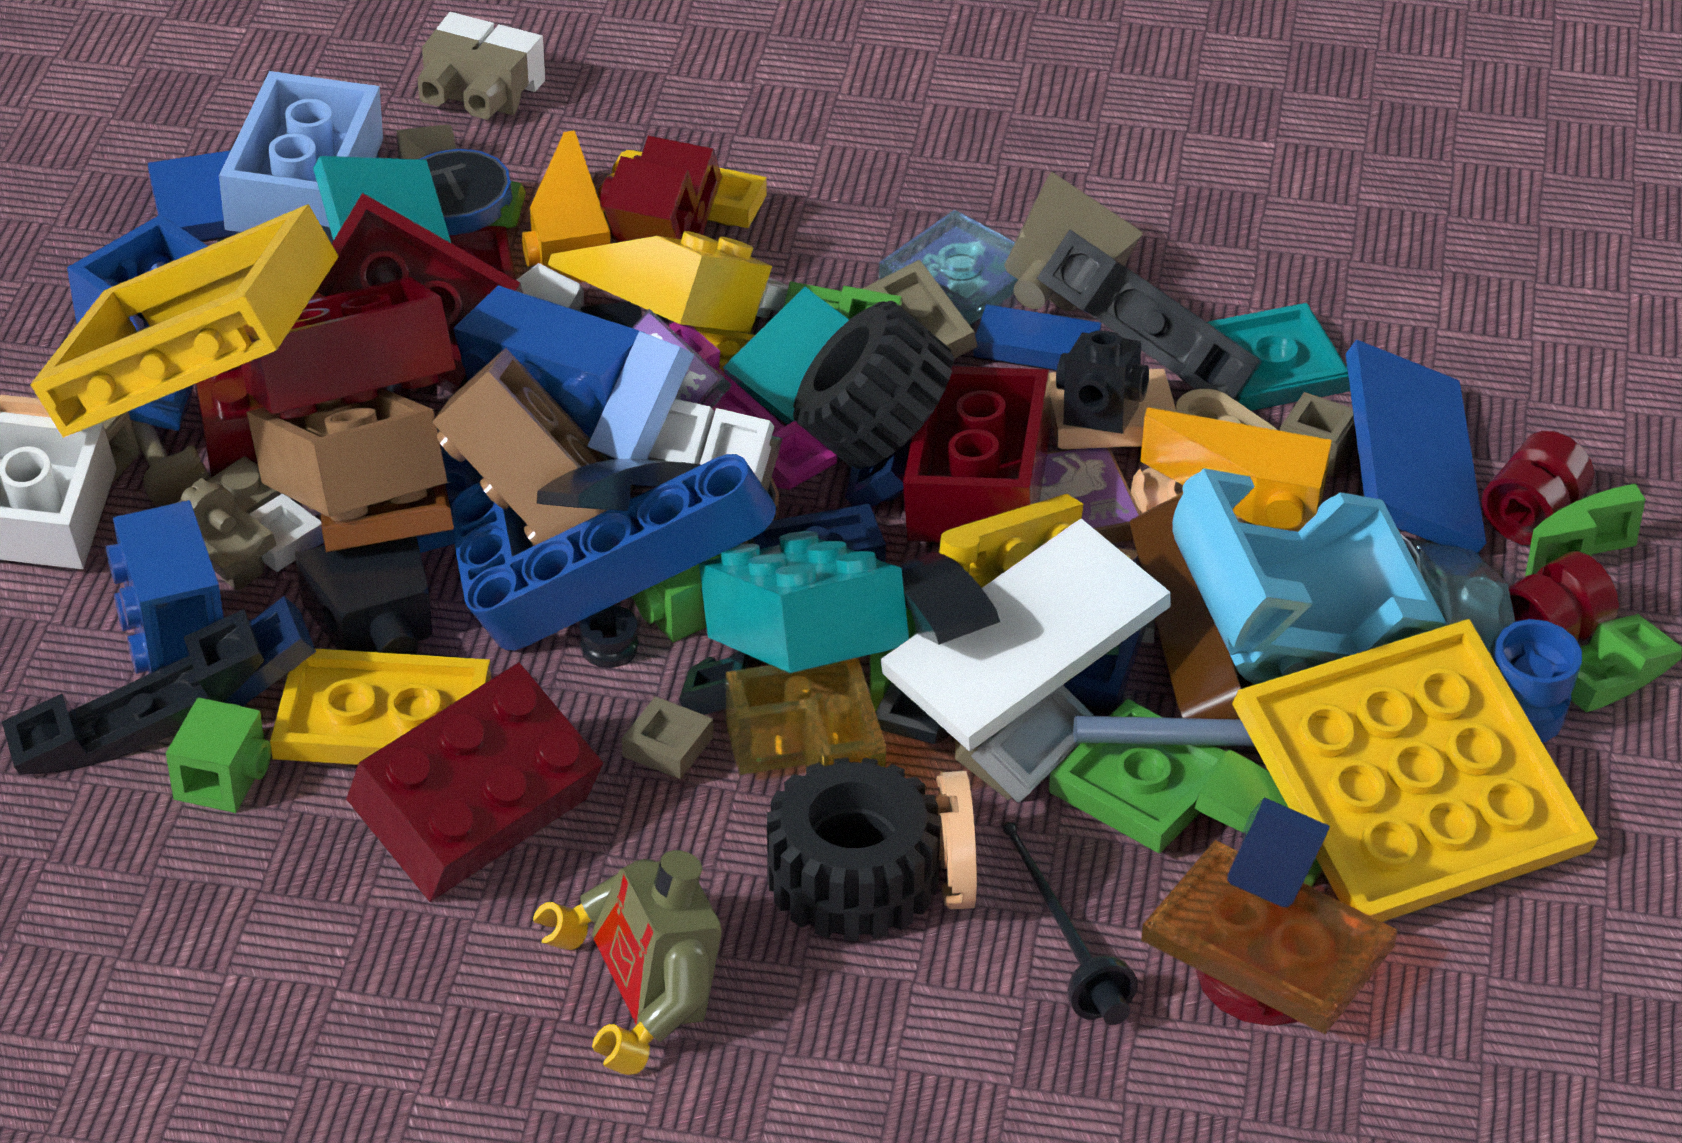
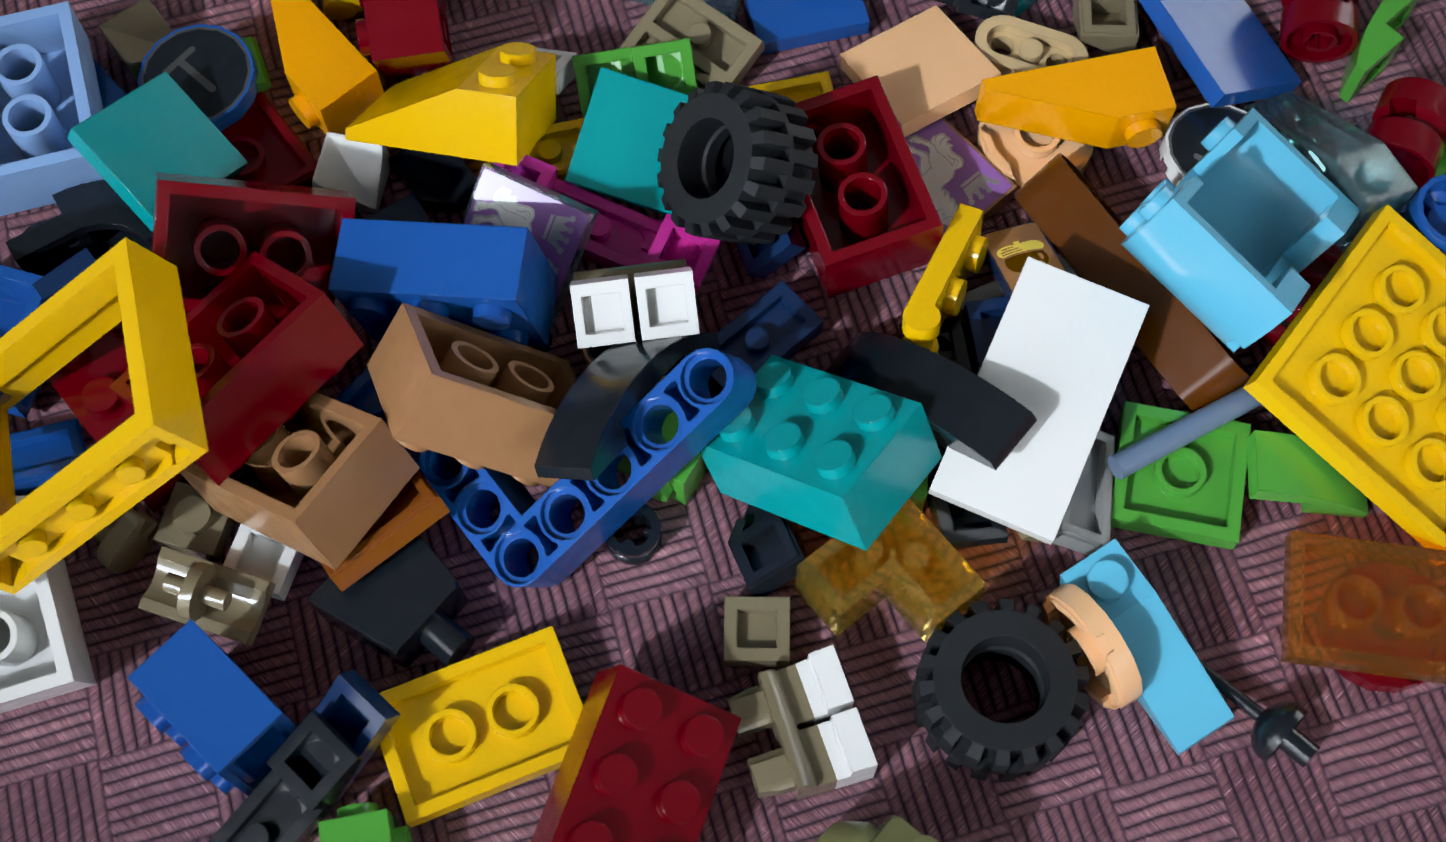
camera: 25 degrees left, 25 degrees up
light blue tile [587,331,694,459] -> none
black brick [1056,330,1149,434] -> none
dark blue slope [1227,797,1330,907] -> none
none -> hips [727,645,878,801]
none -> medium azure slope [1060,539,1235,756]

